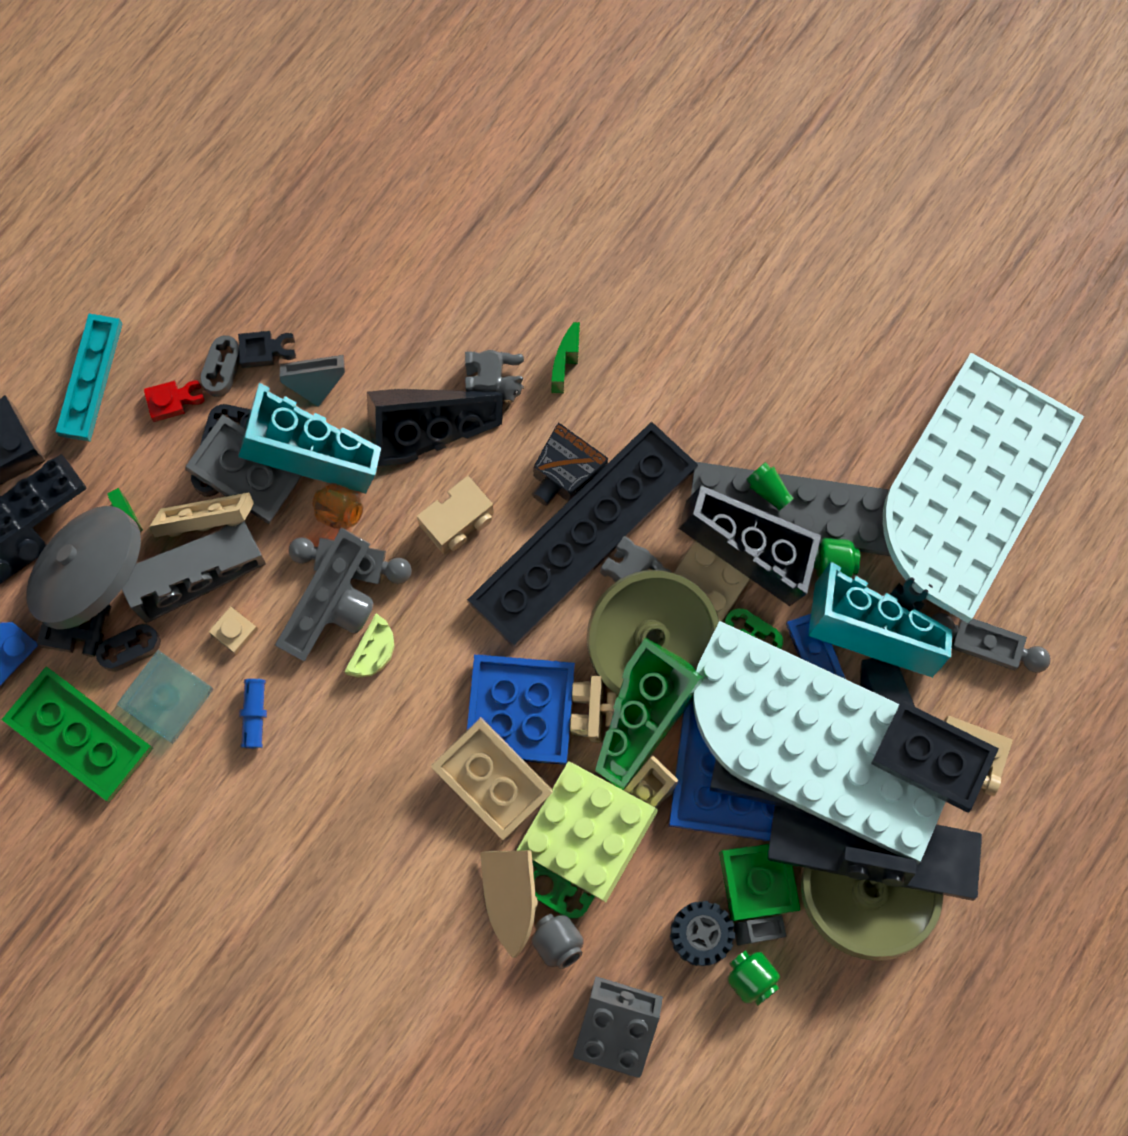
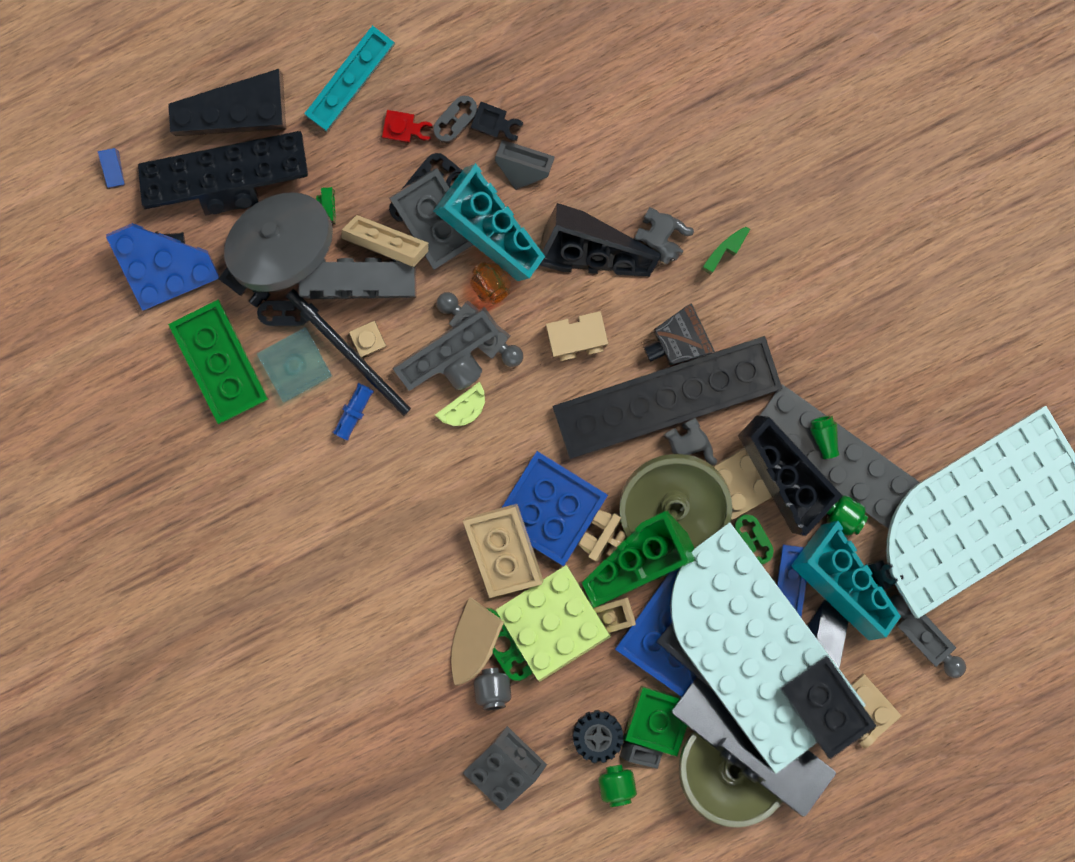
camera: 30 degrees right, 15 degrees up
none -> black bar [286,288,411,416]

